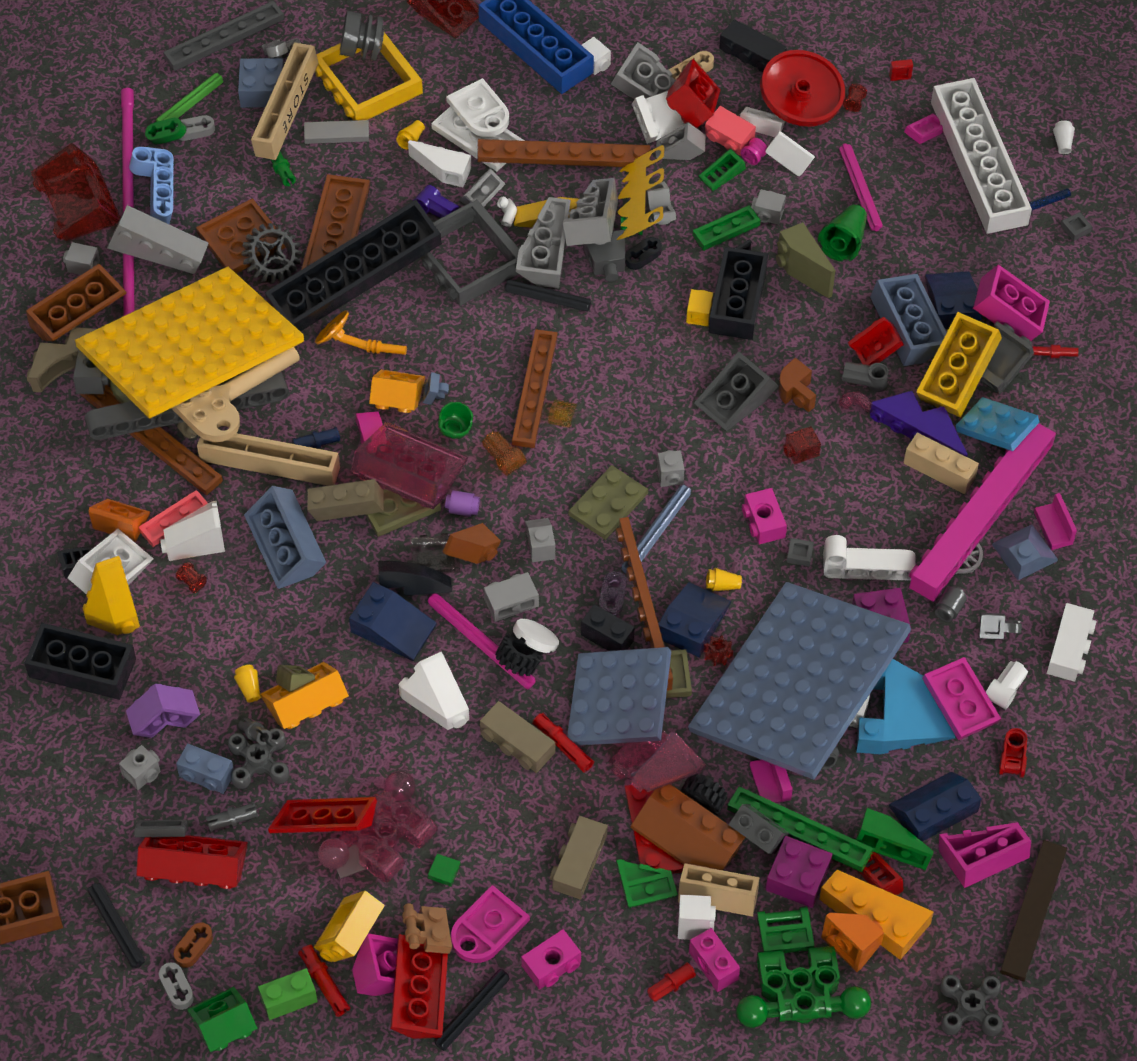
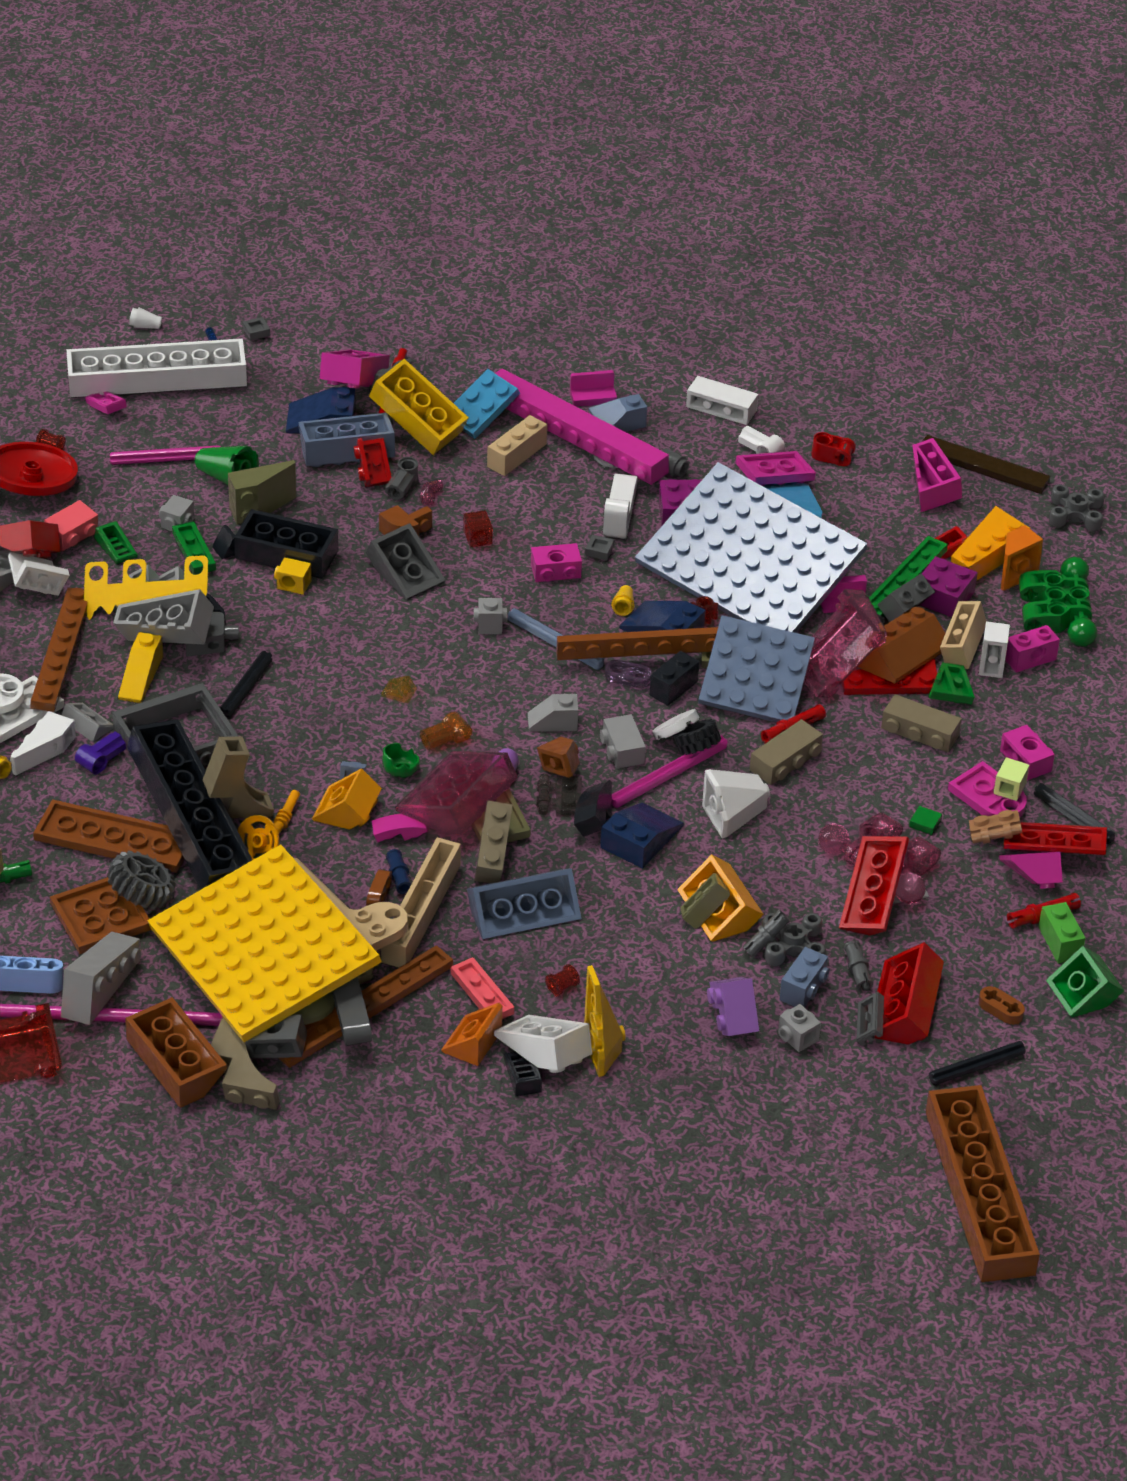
camera: 85 degrees left, 15 degrees down
black brick [24,622,136,700] -> none
light grey brick [63,242,100,275] -> none
light grey beam [159,962,194,1010] -> none
white slope [160,501,225,561] -> none
yellow cone [234,665,261,703] -> none
yellow window [314,891,385,962] -> none
white arm [497,196,517,228] -> none
dark orange plate [512,329,558,448] -> none
light grey wedge [516,197,571,289] -> none
olive plate [569,465,648,540] -> none
red axle [647,962,696,1002] -> none
light grey slope [656,123,706,160] -> none
white slope [740,107,785,137] -> none
dark pink wheel [741,138,767,165] -> none
green plate [756,906,815,953] -> none
white slope [765,132,815,176] -> none
green slope [856,808,934,870] -> none
dark purple slope [870,391,968,457] -> none
red tile [889,59,913,81] -> none
dark blue slope [889,772,982,842] -> none
plate [979,613,1022,639] -> none
none -> dark tan arch [203,736,274,818]
none -> dark orange beam [366,869,392,906]
none -> yellowish green brick [994,757,1029,801]

